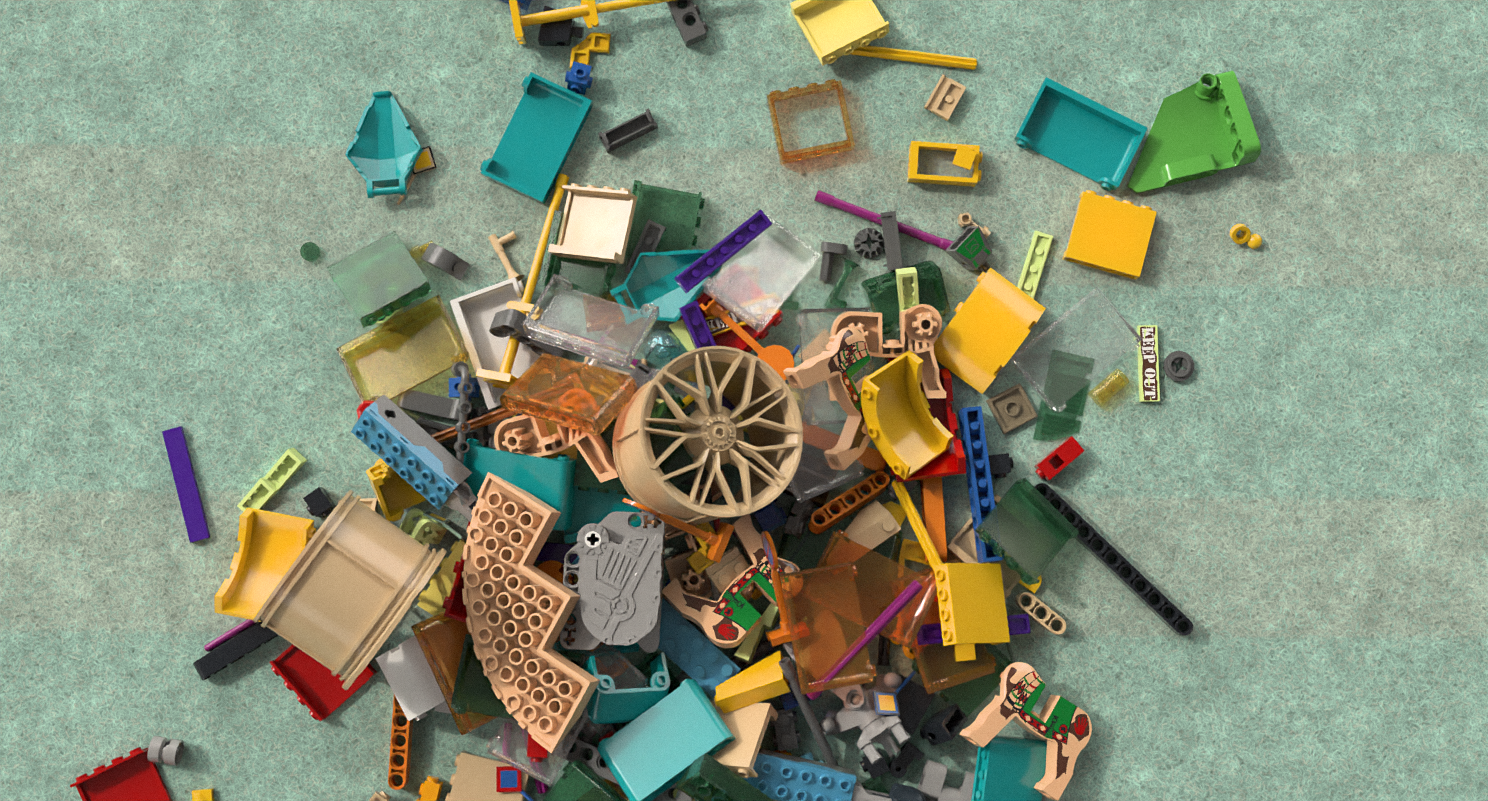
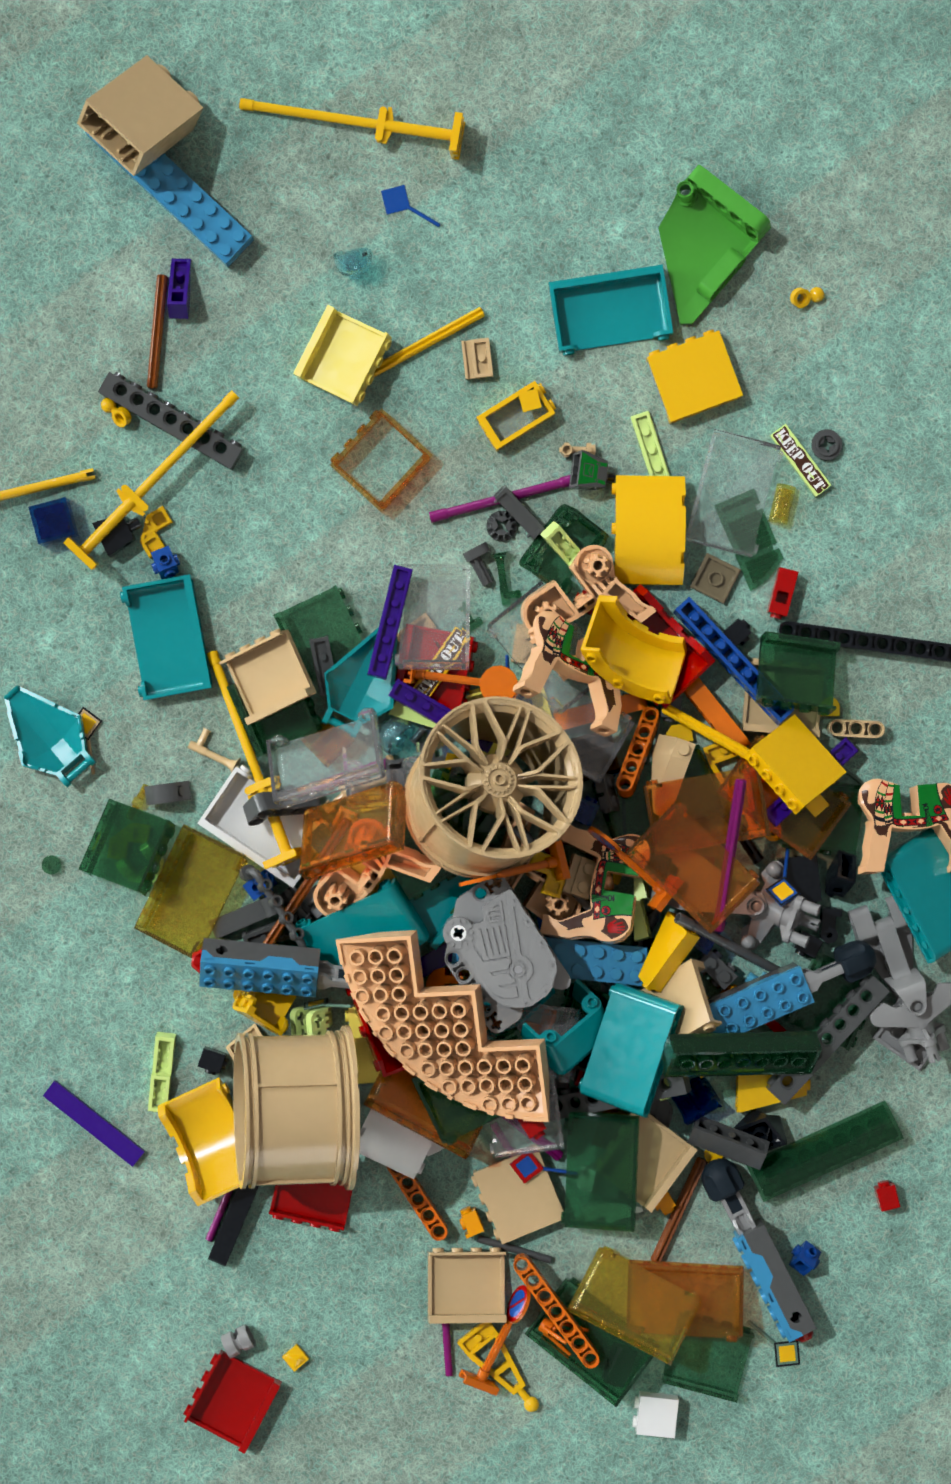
camera: 30 degrees left, 5 degrees up
dark grey container [598,108,658,153] -> none

